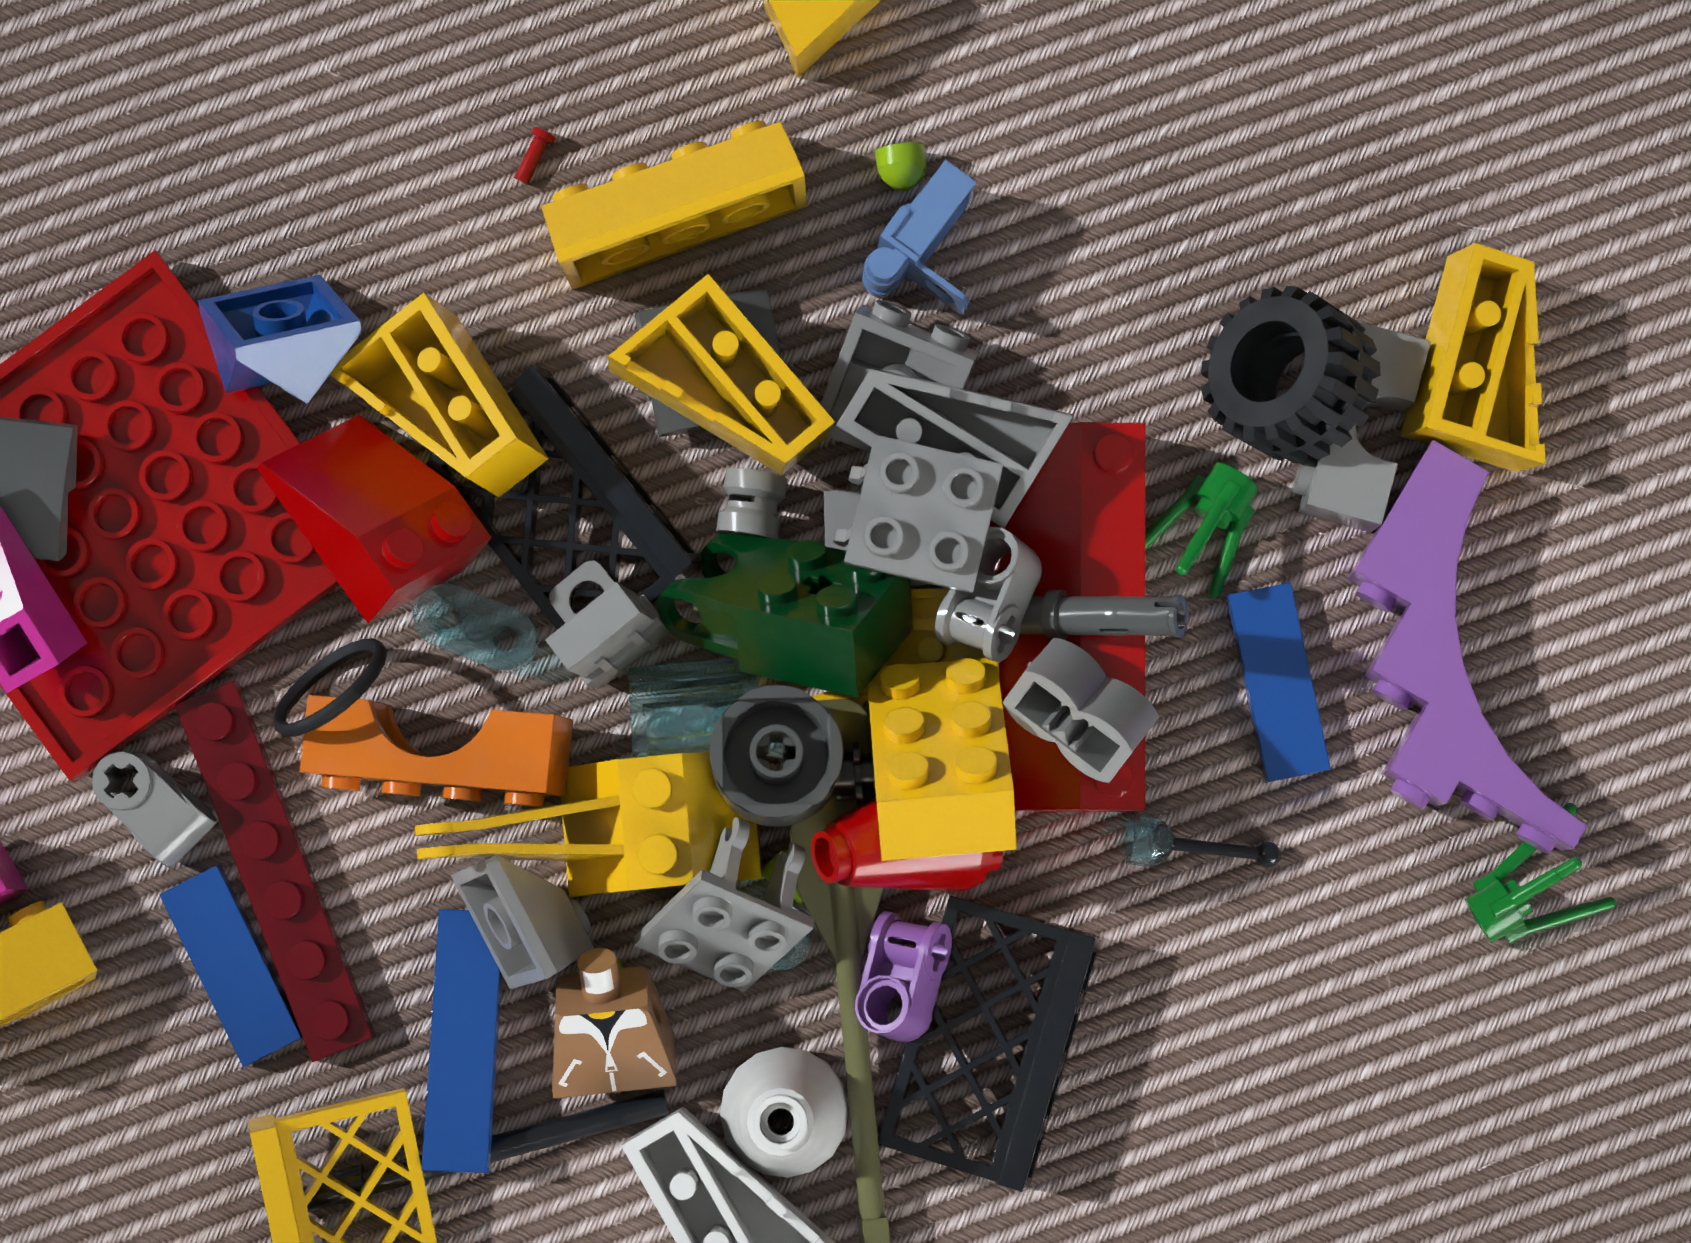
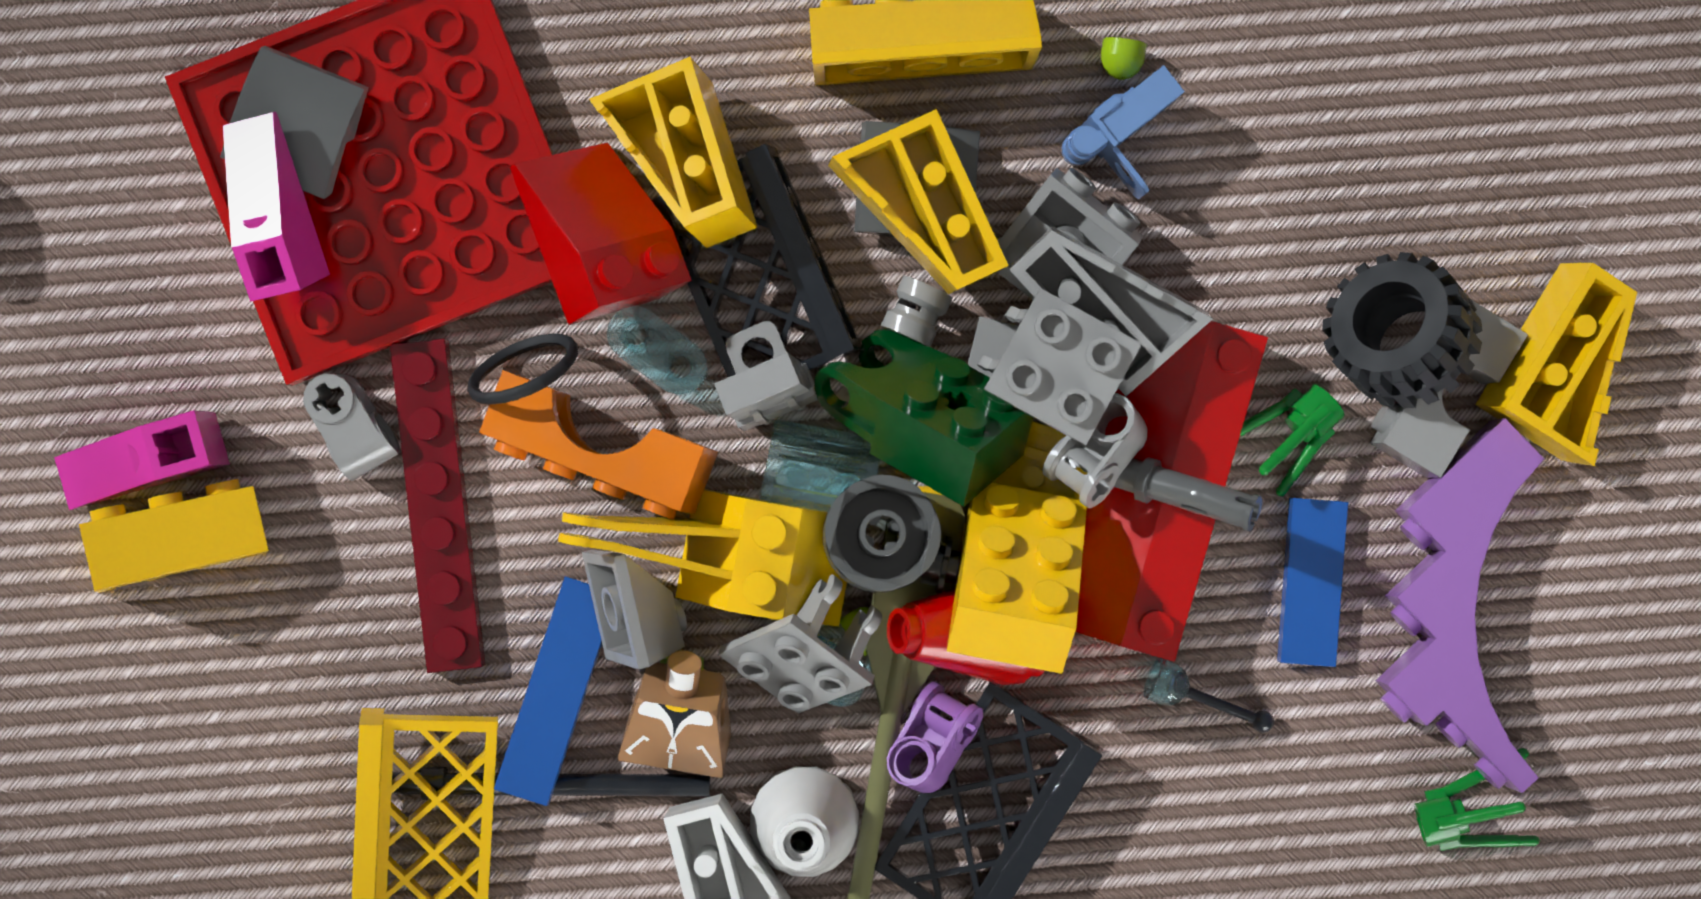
camera: 10 degrees right, 5 degrees up
blue tile [159,865,303,1067] -> none
blue slope [198,275,362,404] -> none
light grey brick [1003,638,1159,783] -> none

